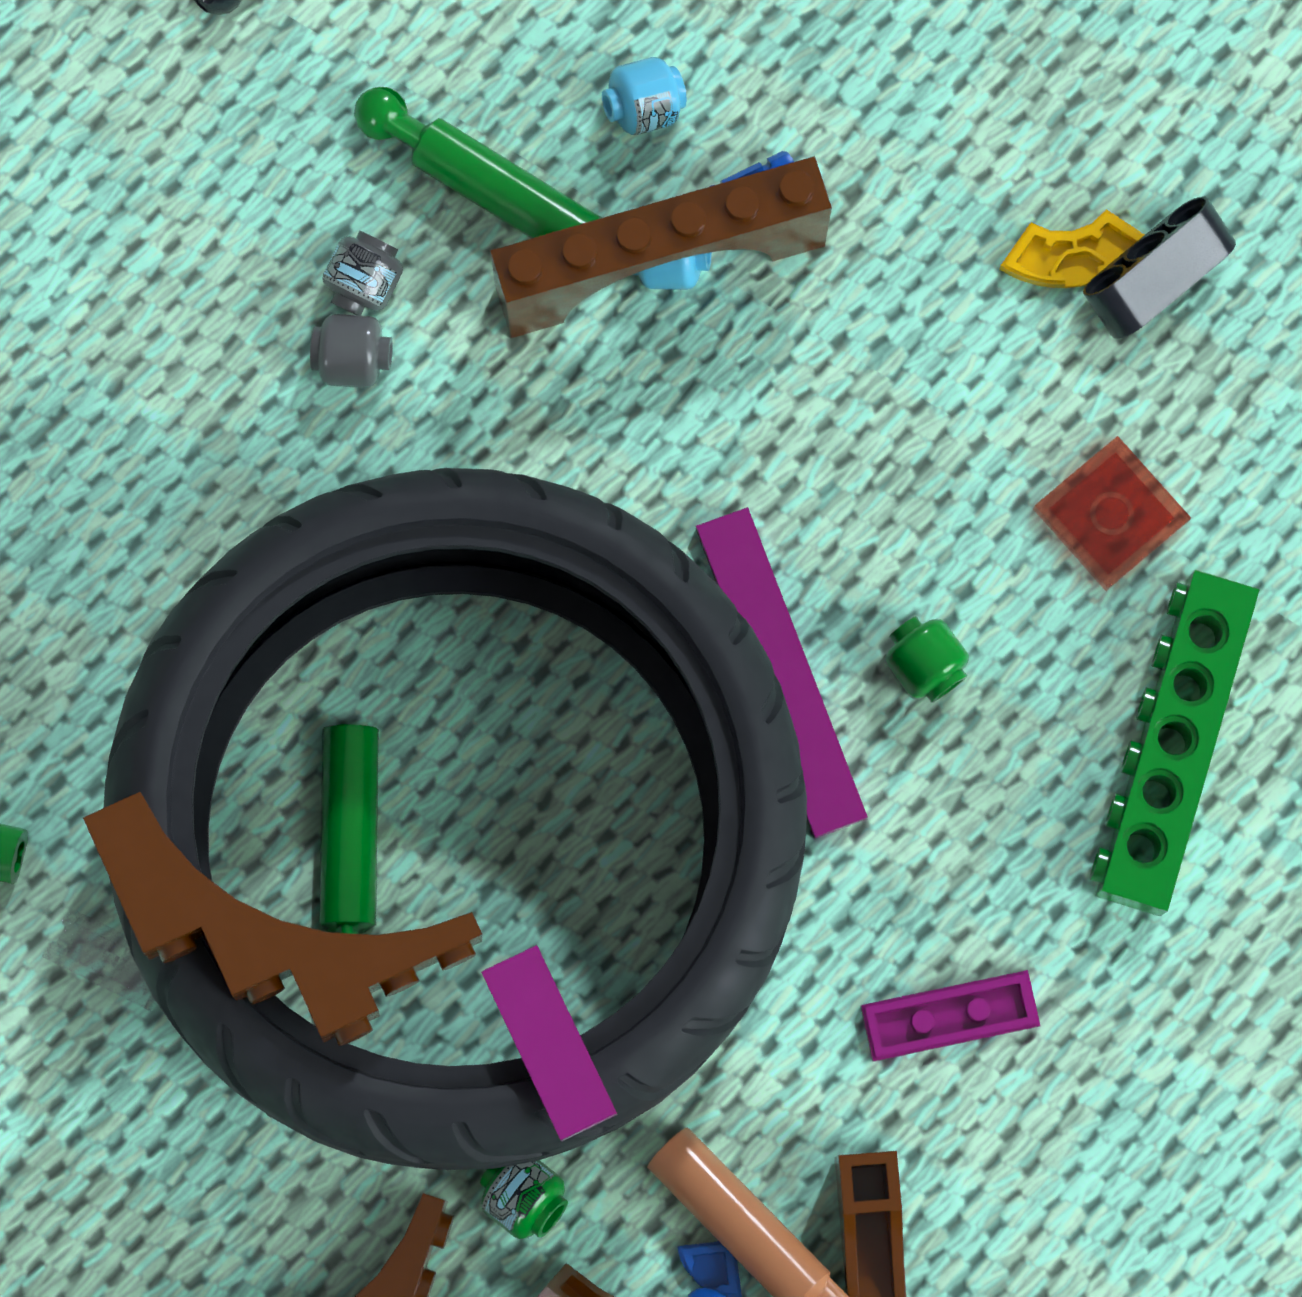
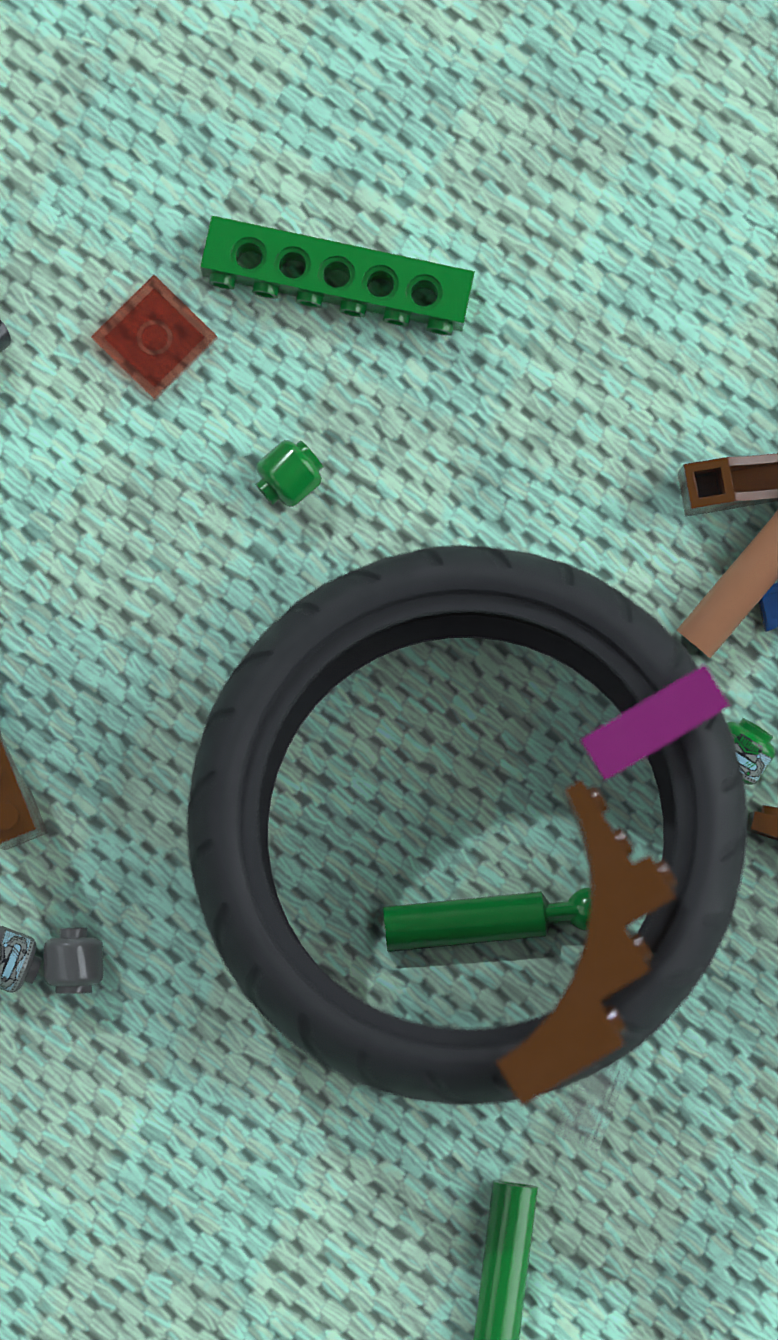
camera: 100 degrees left, 5 degrees up
magenta tile [696,507,868,839] -> none
magenta tile [860,970,1041,1062] -> none

